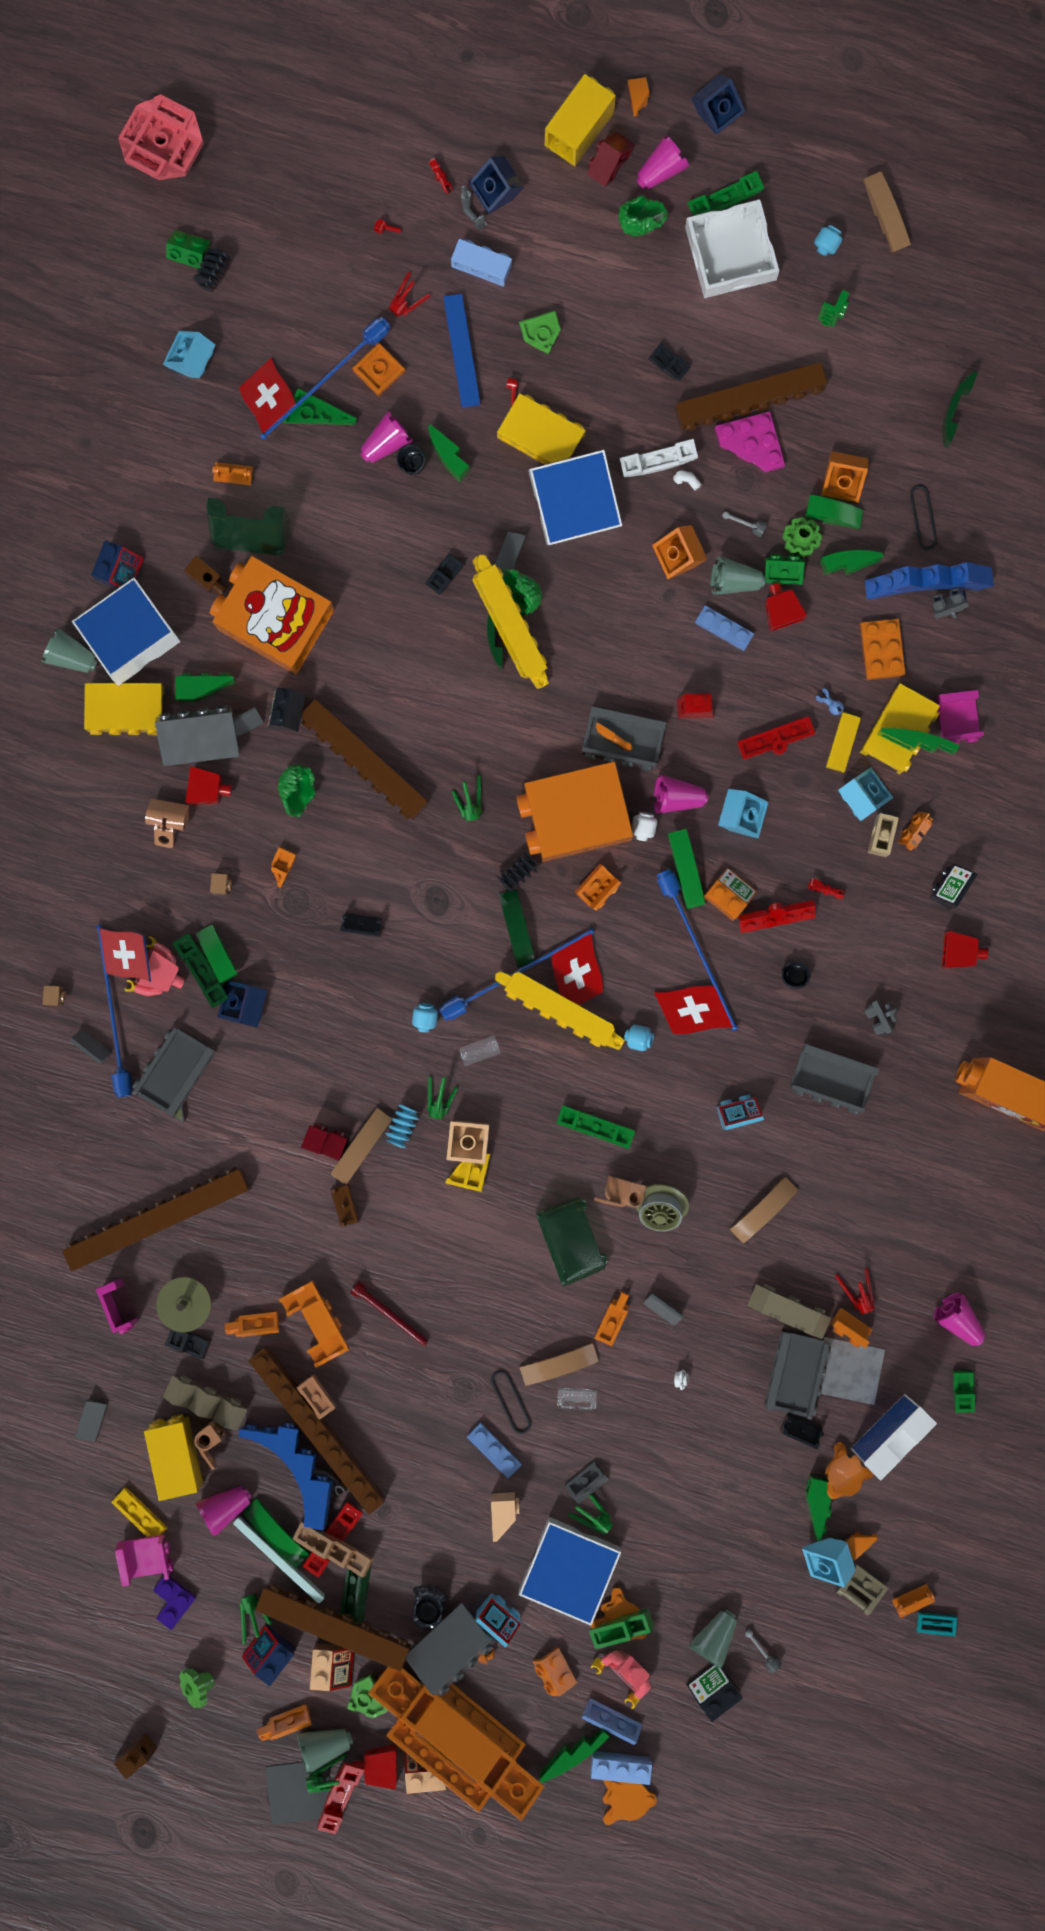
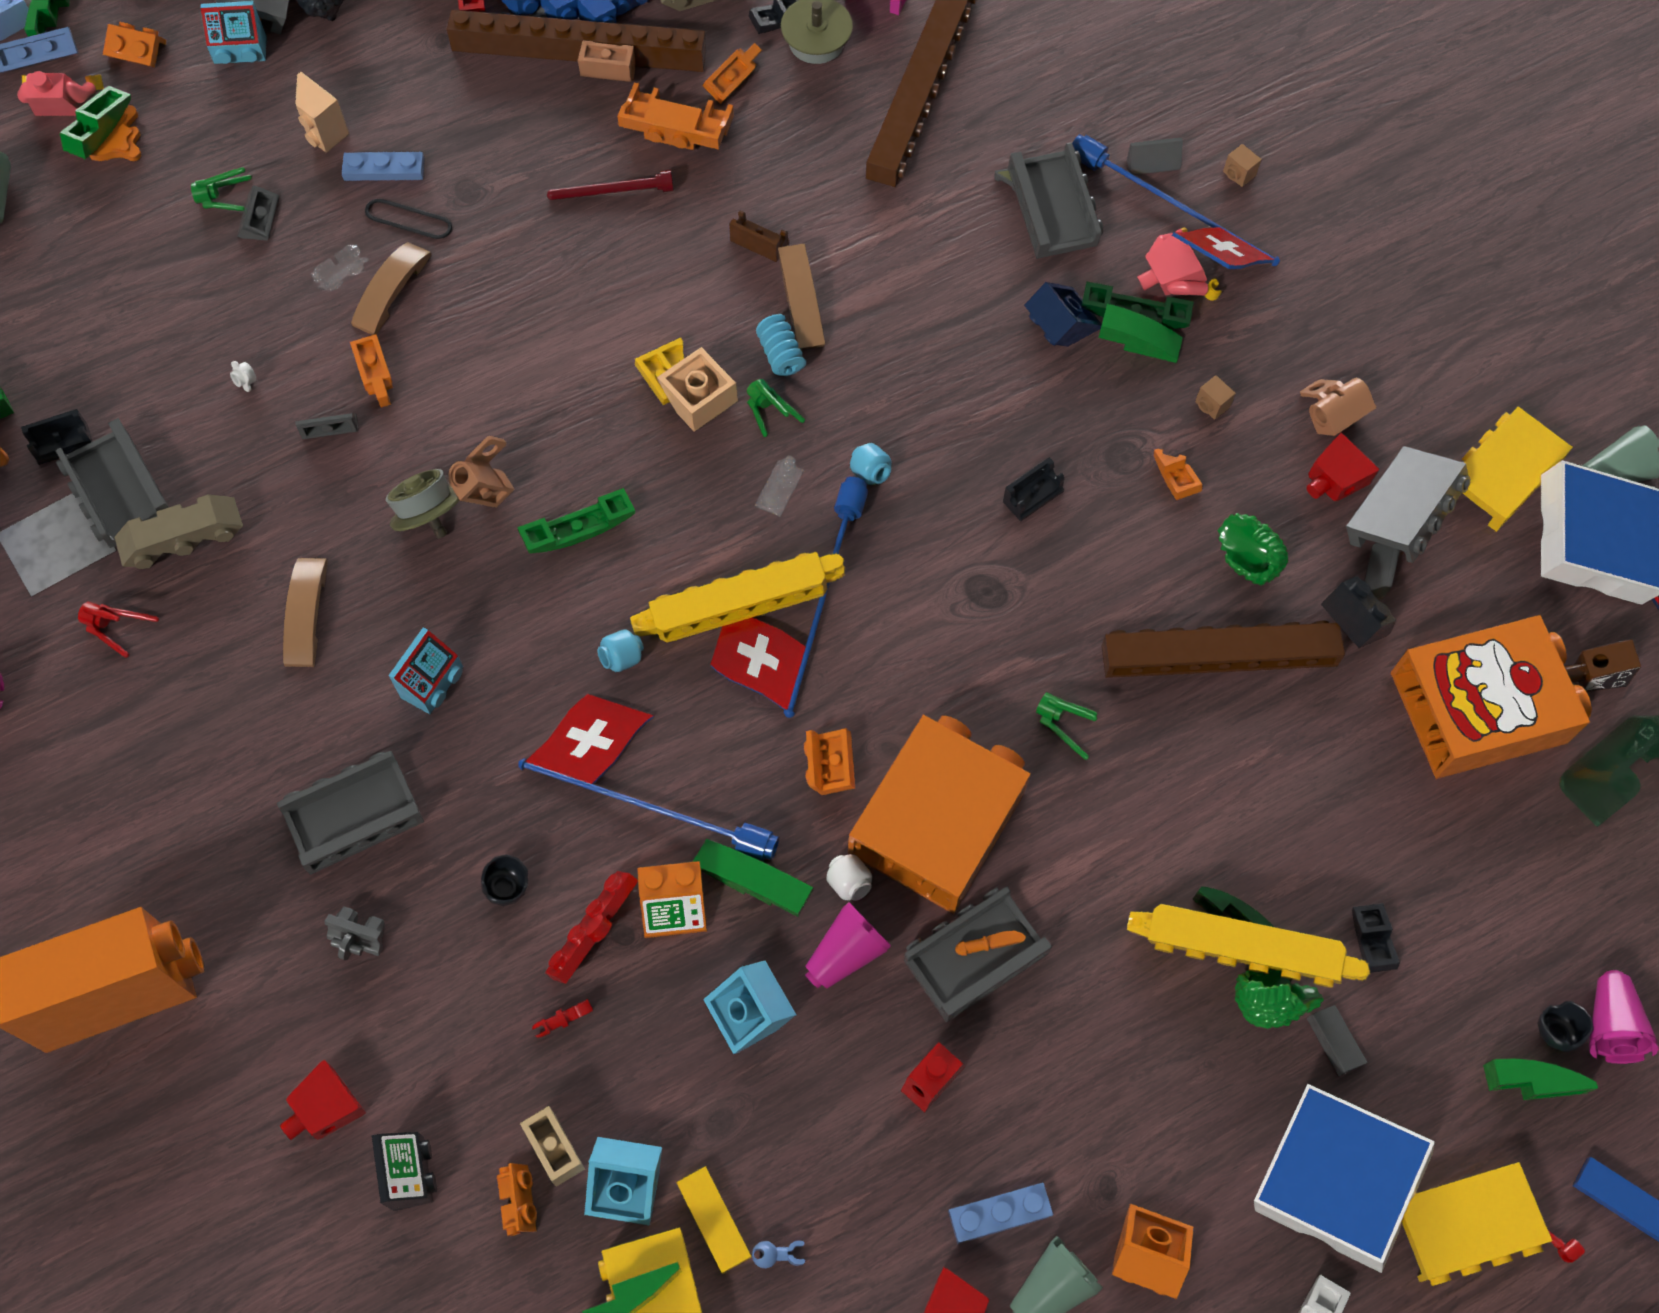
camera: 135 degrees right, 20 degrees down
green slope [176,673,236,702] -> none
dark red brick [301,1123,349,1161] -> none
black piece [495,851,537,893] -> none
dark green slope [498,889,535,968] -> none
blue tile [519,1517,621,1626] -> none
clear green windscreen [536,1196,608,1287] -> none
red hinge [737,716,815,761] -> none
orange bracket [830,1308,872,1348] -> none

